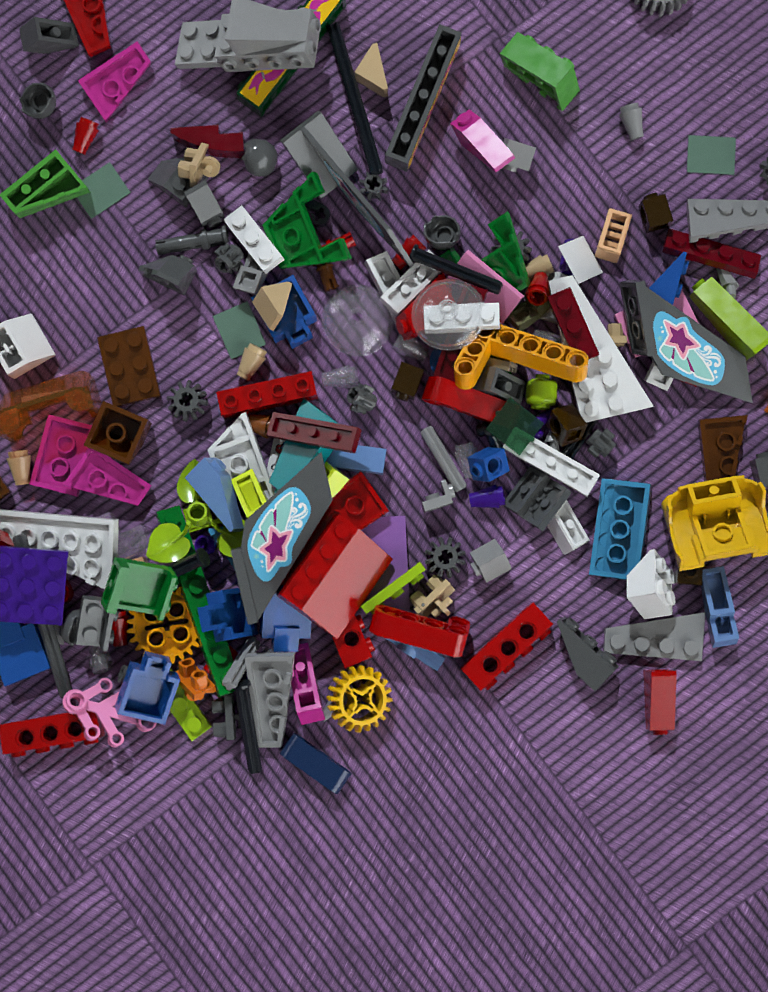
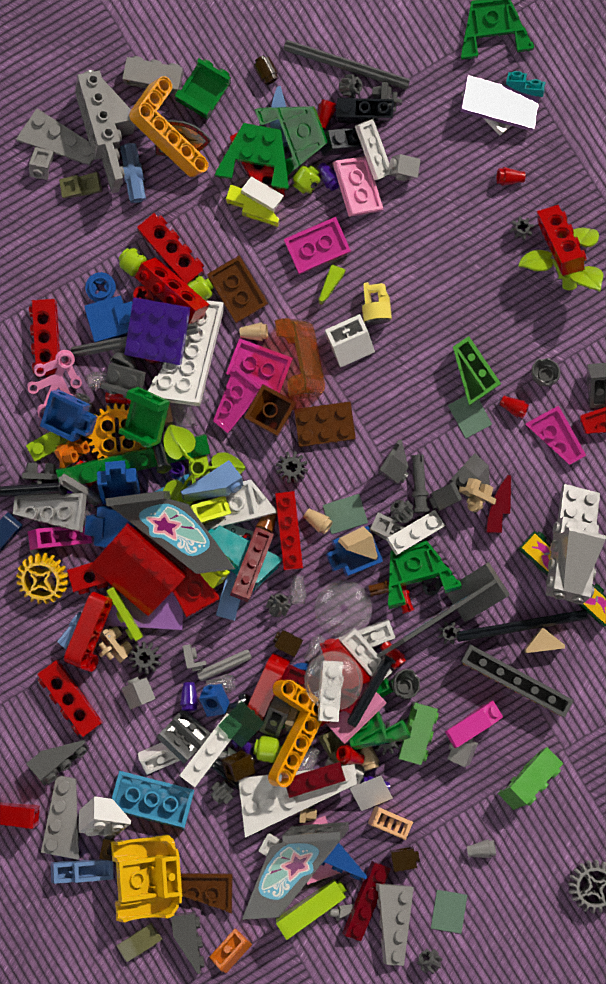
camera: 90 degrees right, 0 degrees up
dark grey hair [242,138,278,177] -> none
none -> bright green wedge [398,702,439,765]

